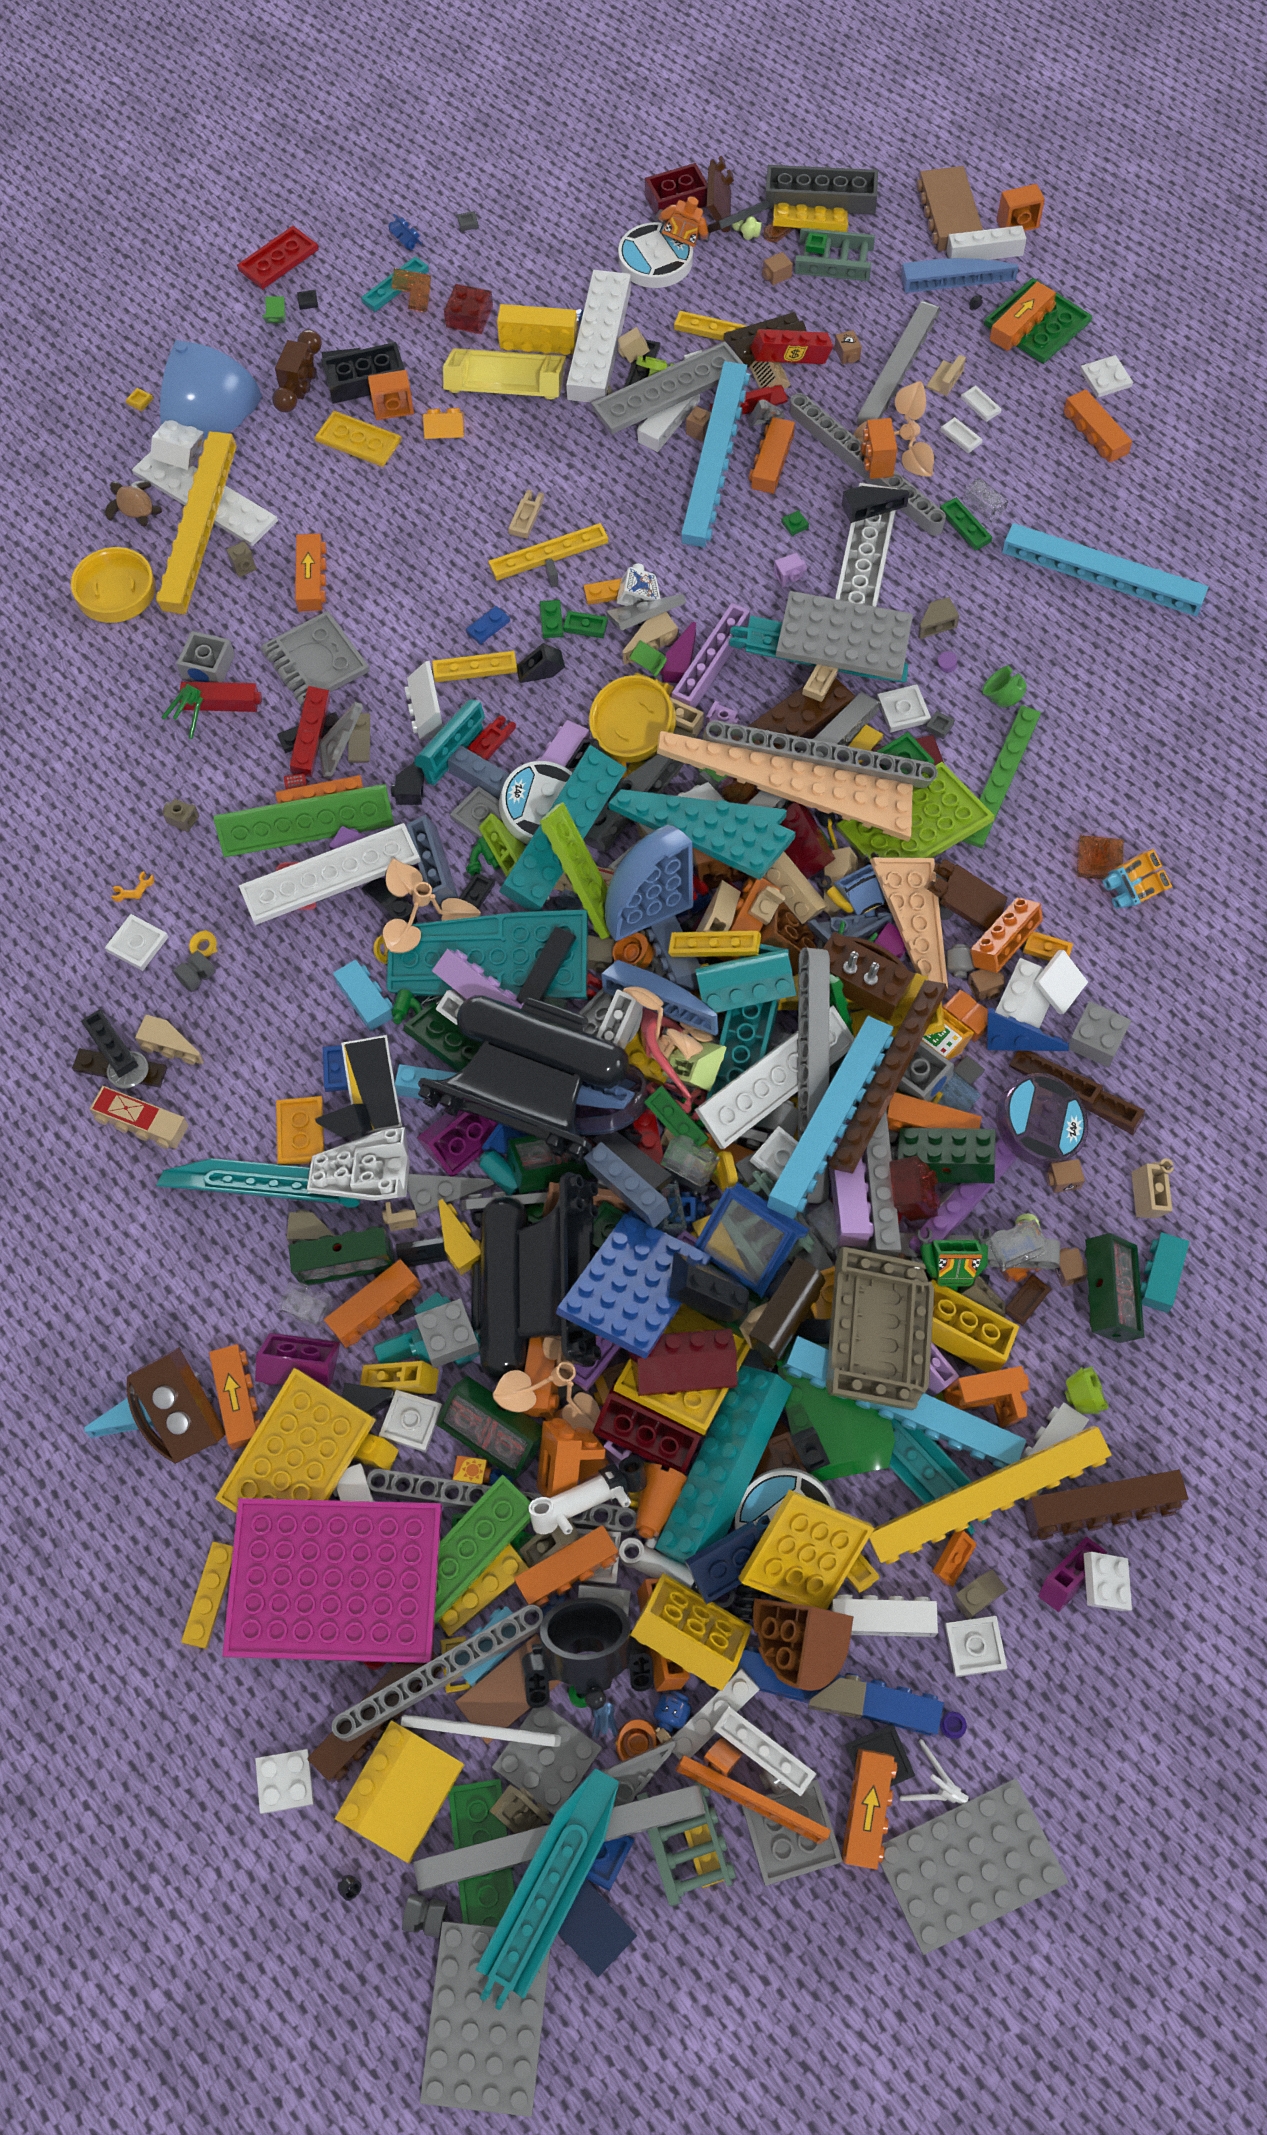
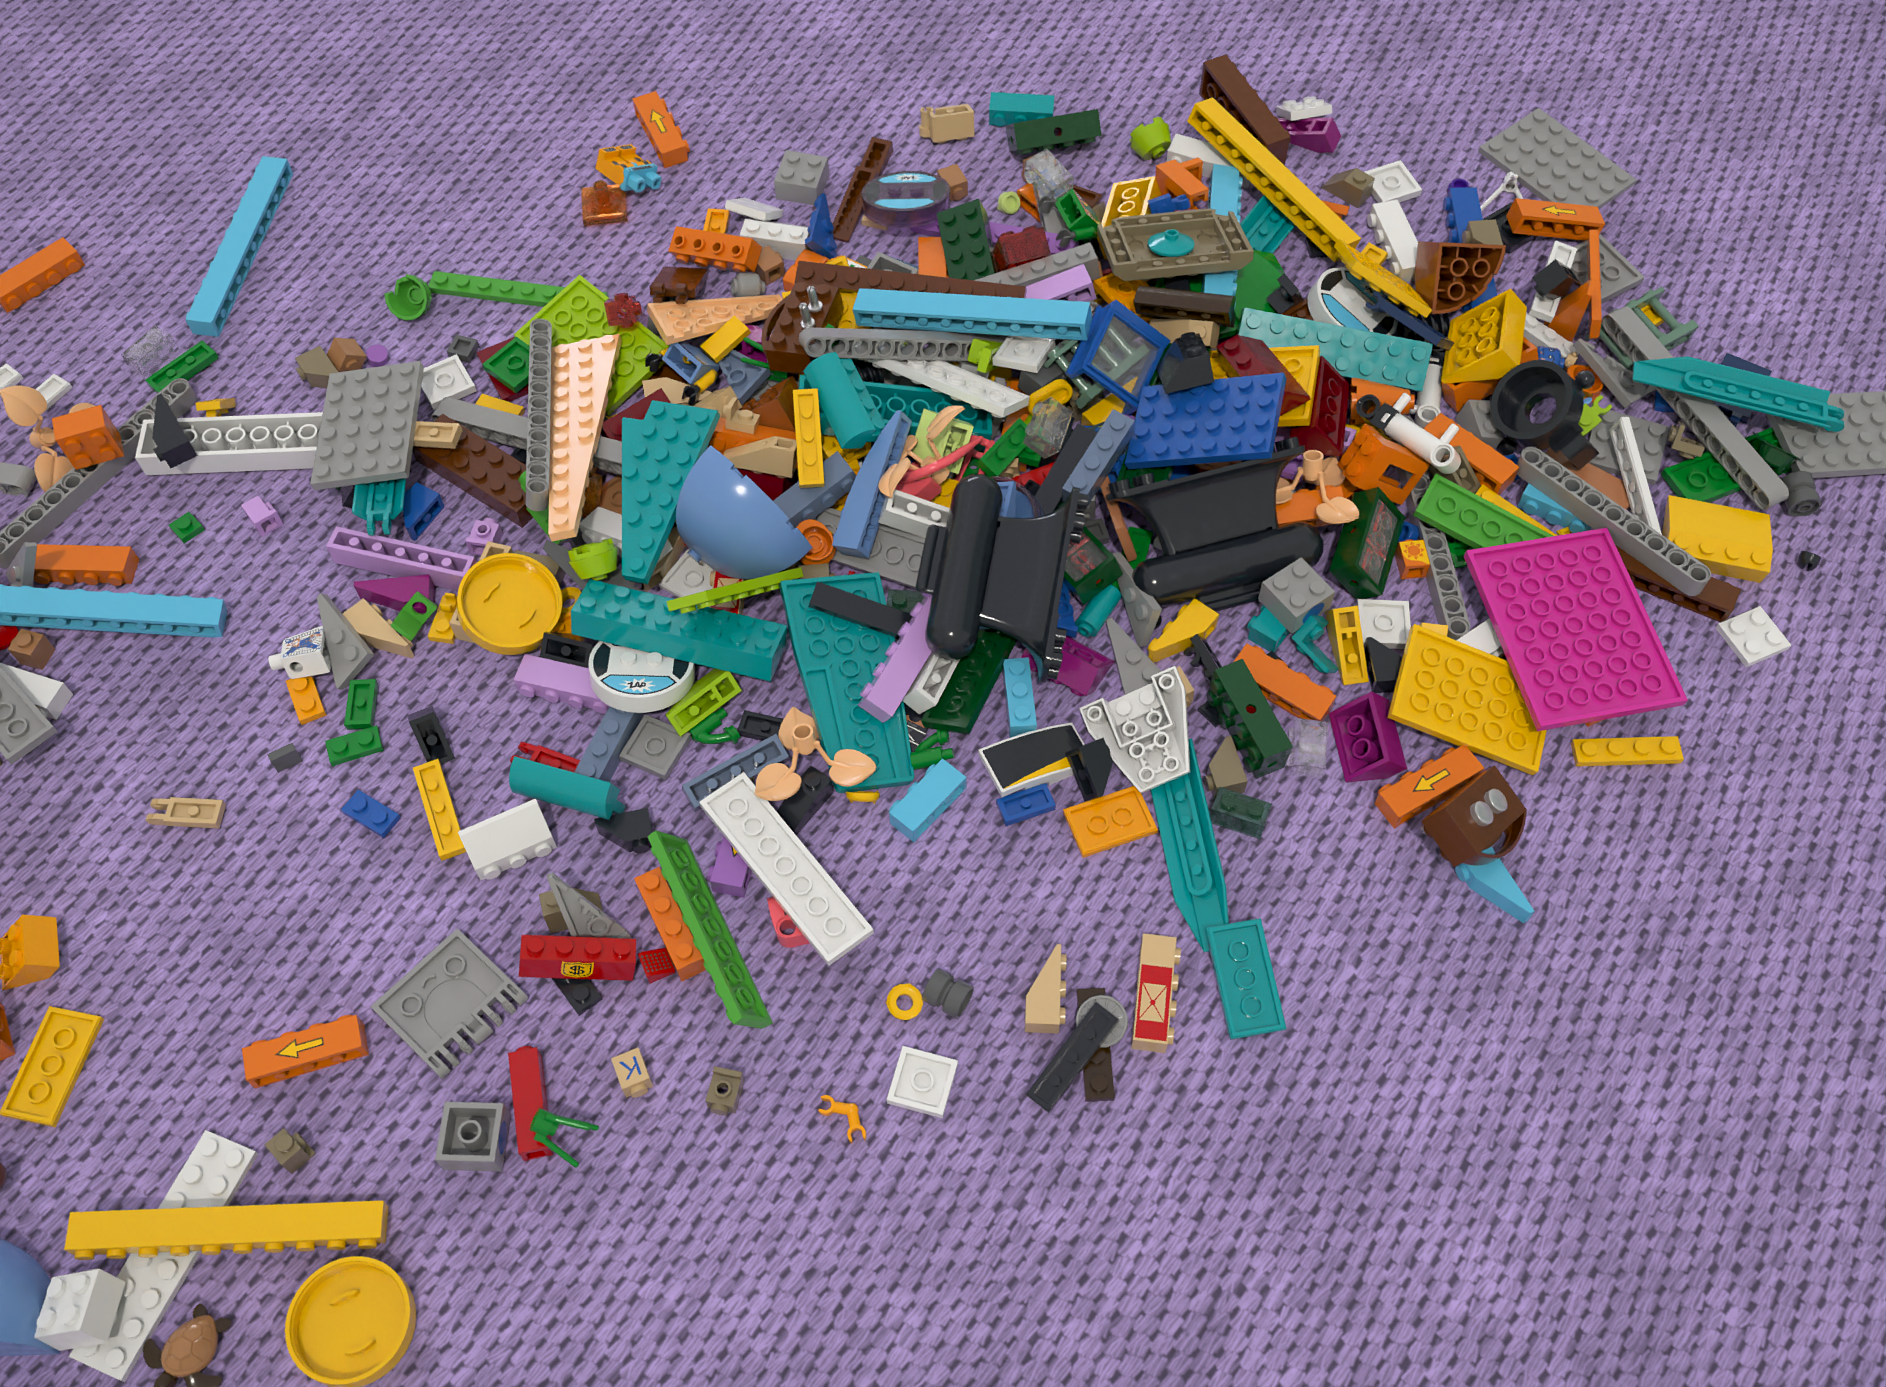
camera: 105 degrees left, 5 degrees down
yellow plate [488,523,609,581] -> none
none -> yellow plate [195,398,236,417]
none -> medium nougat brick [327,337,367,372]
none -> blue slope [403,482,445,541]
none -> lime cone [567,538,617,581]
none -> clear red brick [604,293,642,328]
none -> tan brick [611,1047,654,1098]
none -> orange brick [632,91,690,169]
none -> yellow tile [700,315,751,363]
none -> lime slope [967,338,1003,373]
none -> blue plate [1147,193,1191,214]
none -> teal dish [1148,229,1195,257]
none -> teal tile [1205,918,1287,1040]
none -> clear green brick [1210,787,1272,839]
none -> black slope [1532,259,1582,300]
none -> lime plate [1578,395,1612,436]
none -> dark green piece [1752,432,1801,475]

